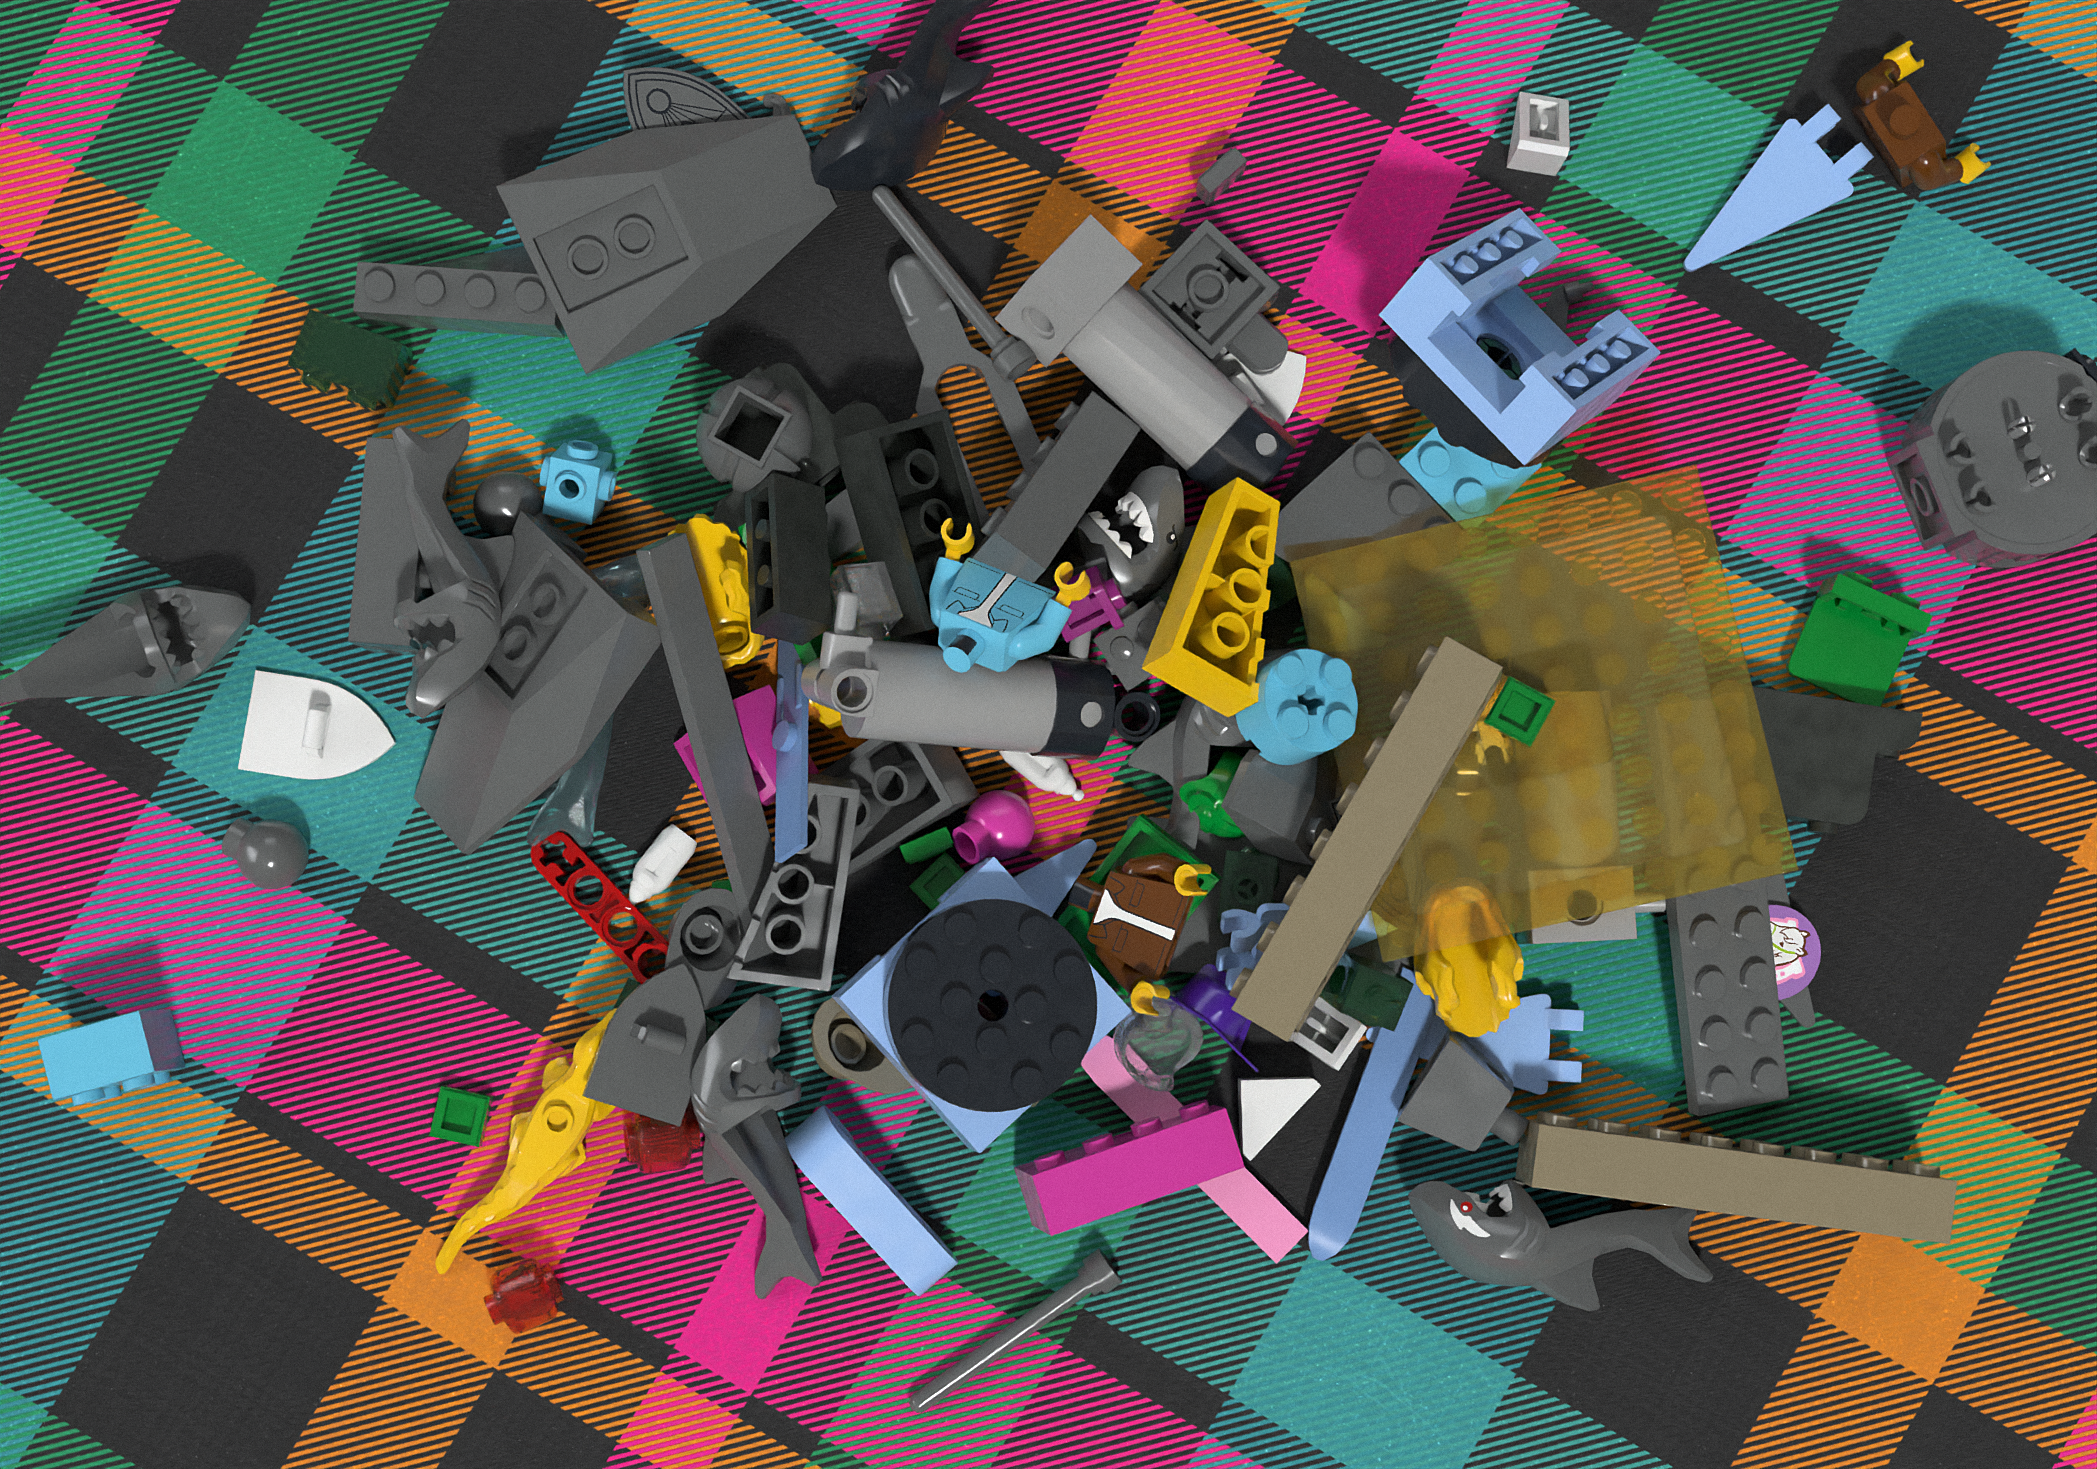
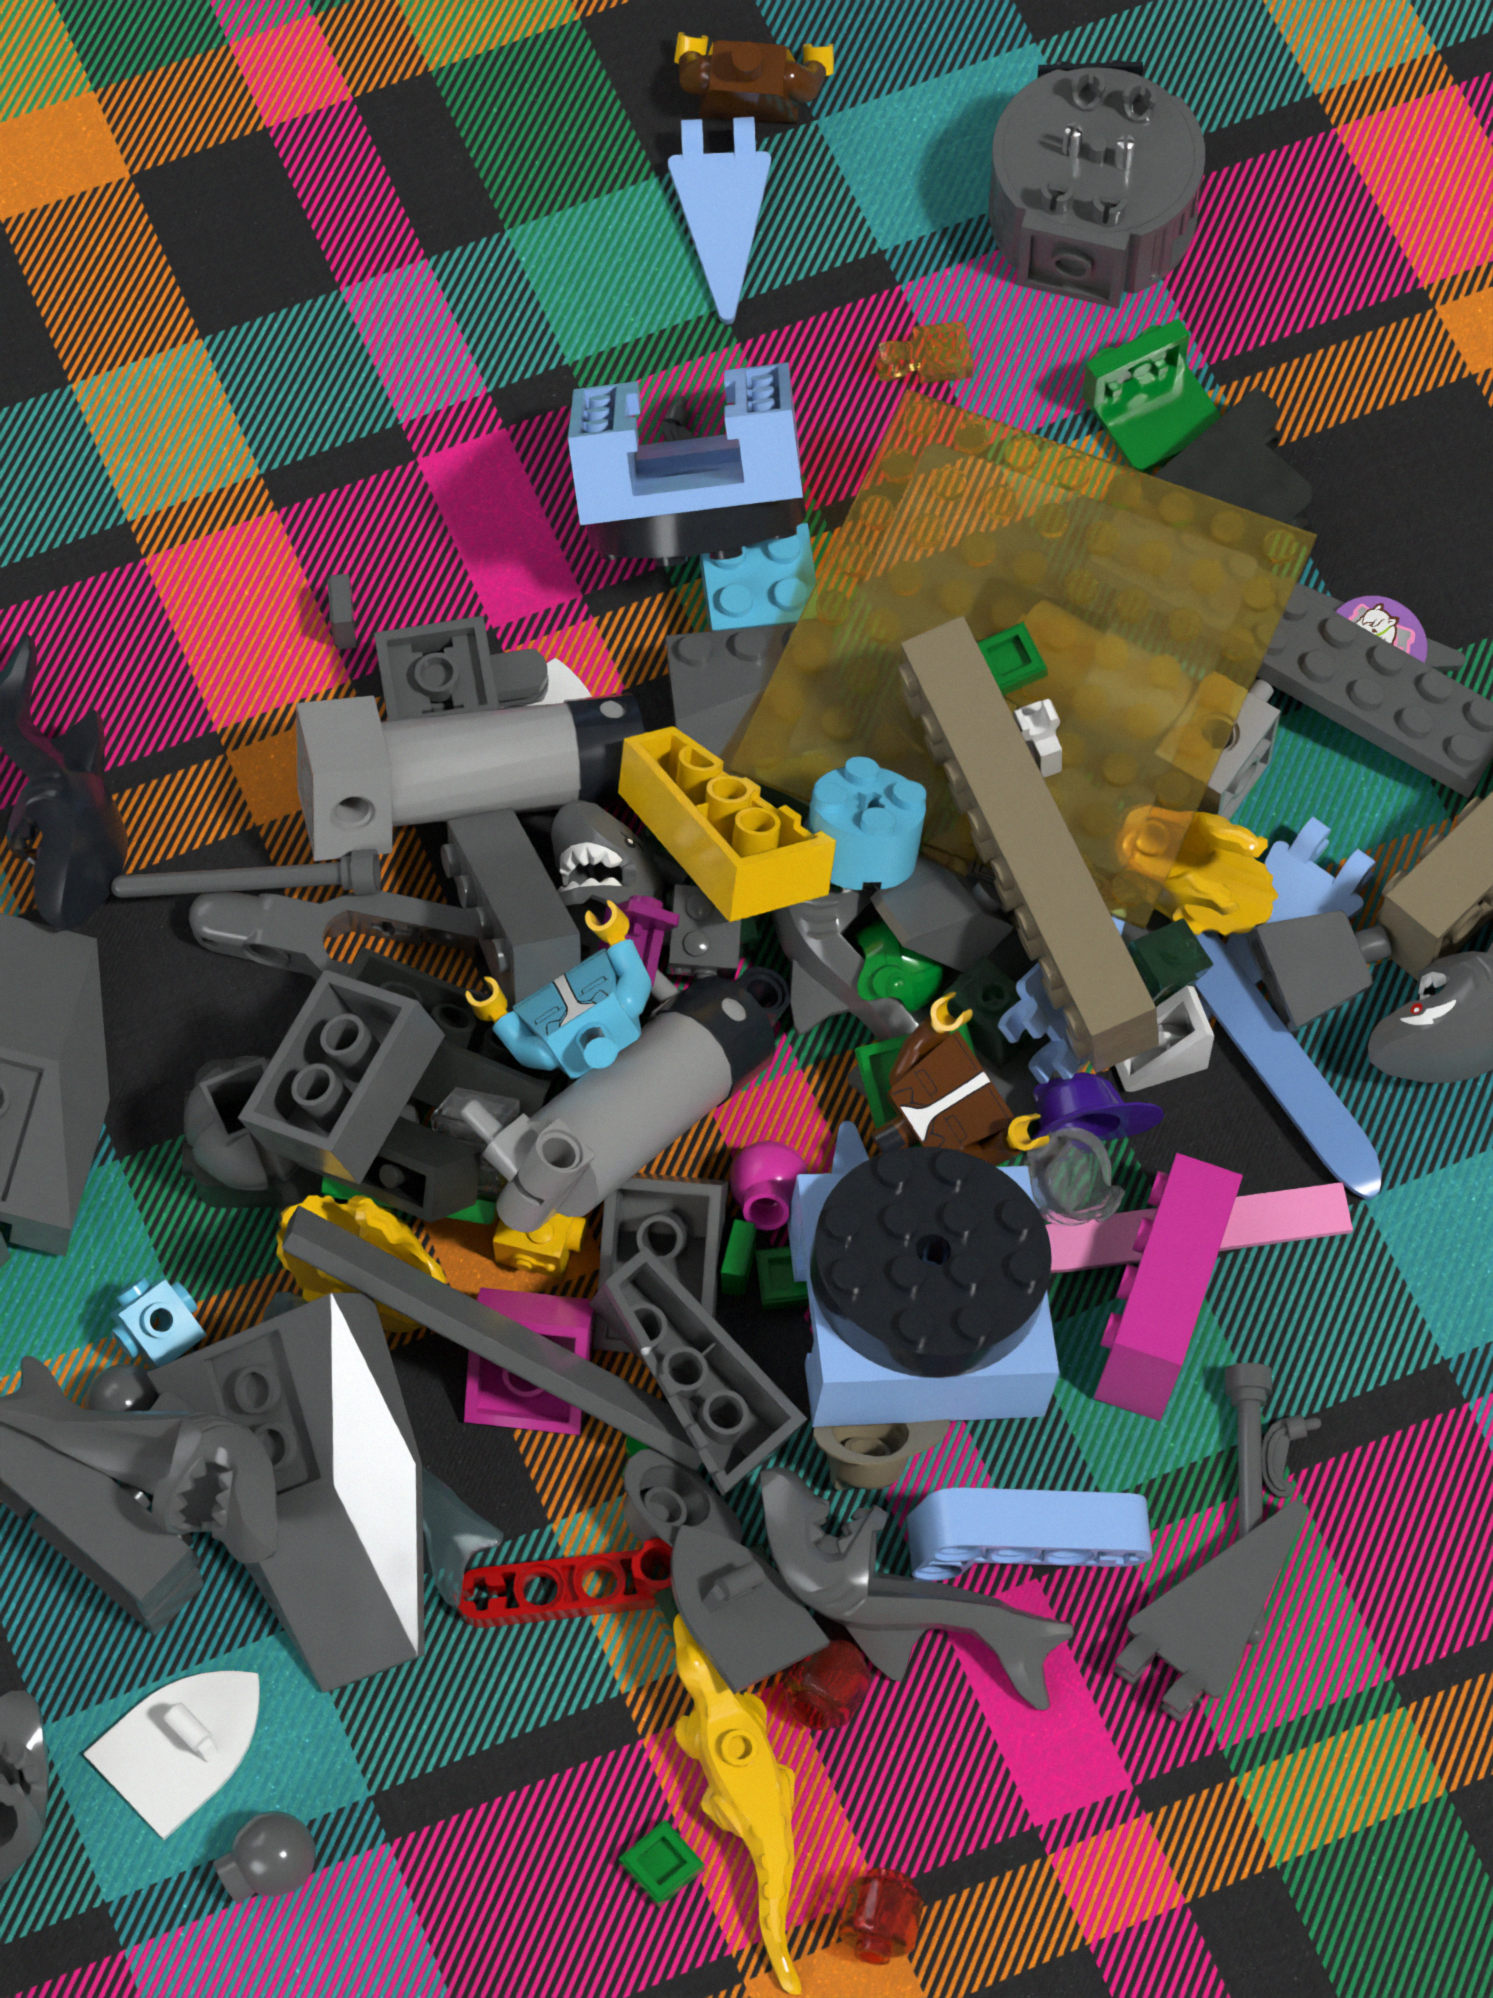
camera: 55 degrees left, 20 degrees down
white piece [625,824,697,910] -> none
medium blue piece [772,640,809,863] -> none
white piece [999,751,1084,801] -> none
white slope [1238,1076,1321,1161] -> none
white slope [1506,92,1570,176] -> none
none -> dark grey brick [238,969,445,1185]
none -> clear yellow plate [876,321,974,383]
none -> white plate [1012,699,1062,778]
none -> dark grey flag [1114,1500,1306,1723]
none -> dark grey piece [1262,1414,1321,1498]

